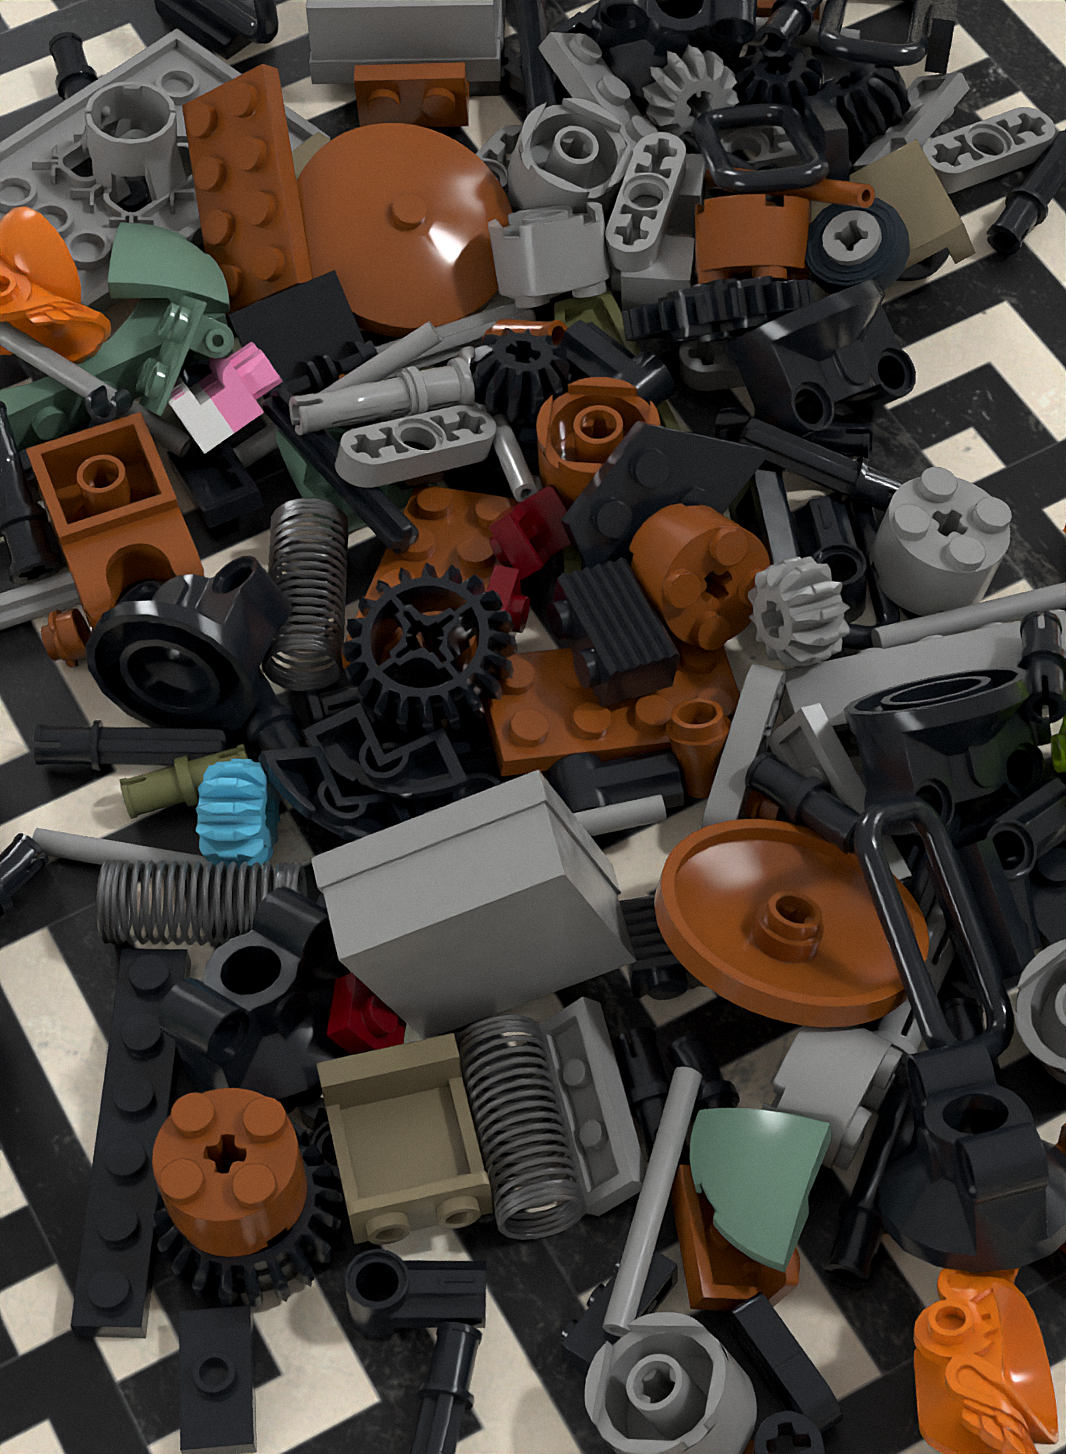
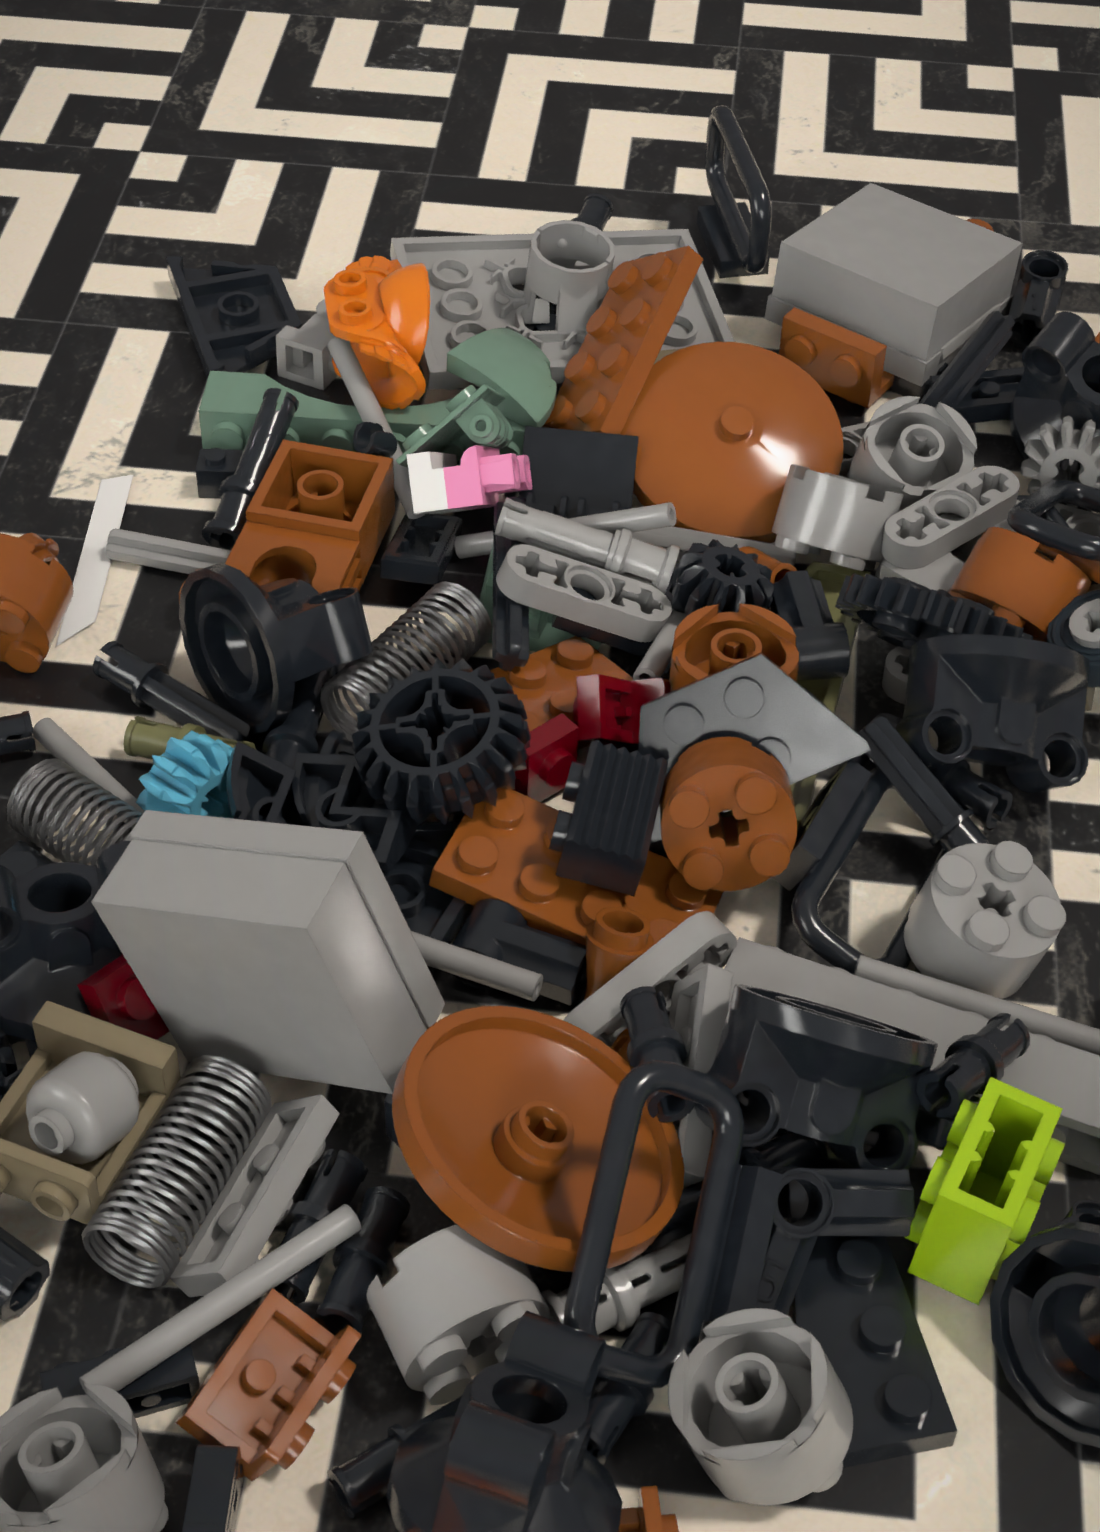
camera: 30 degrees right, 10 degrees down
light grey plate [538,32,658,155] -> none
sand green brick [690,1108,832,1273] -> none
light grey gear [748,556,850,668] -> none
black piece [793,496,867,623] -> none
none -> light grey head [26,1051,139,1165]

